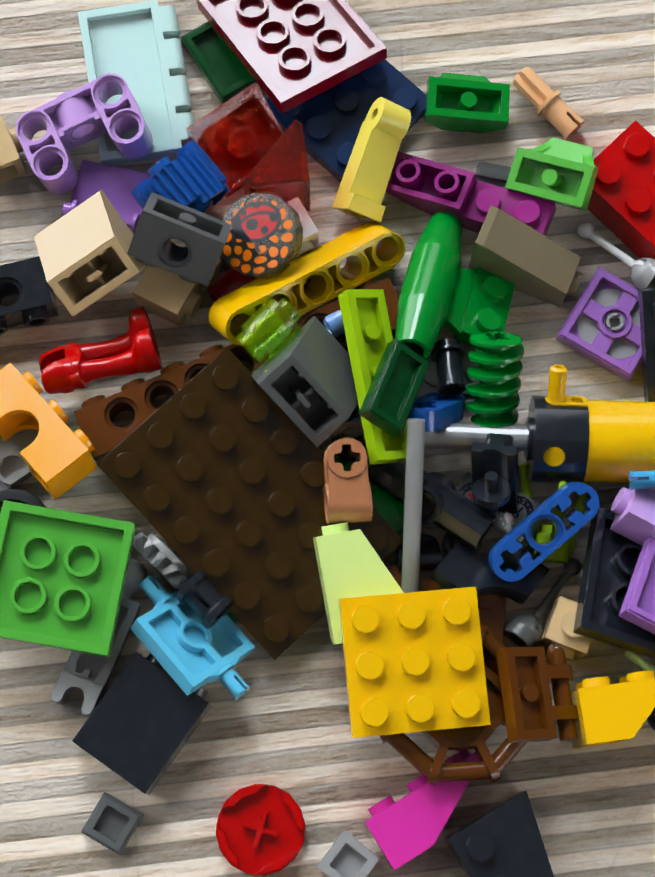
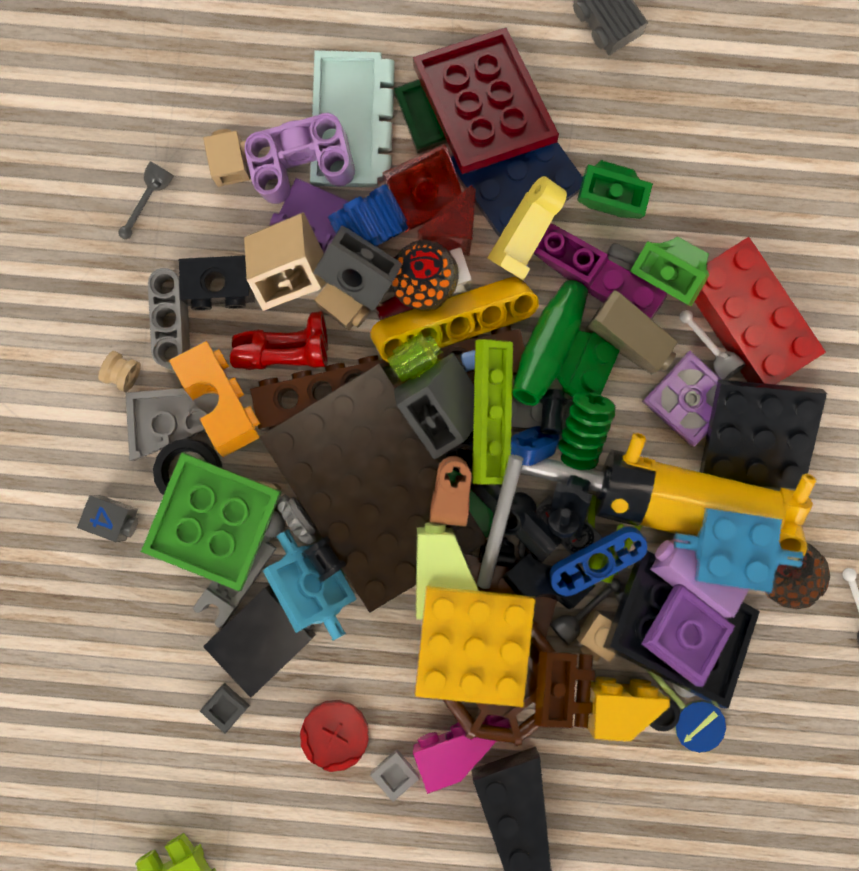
camera: 15 degrees right, 10 degrees up
dark green tile [359,339,430,437] -> none
light nougat axle [512,67,585,140] -> none

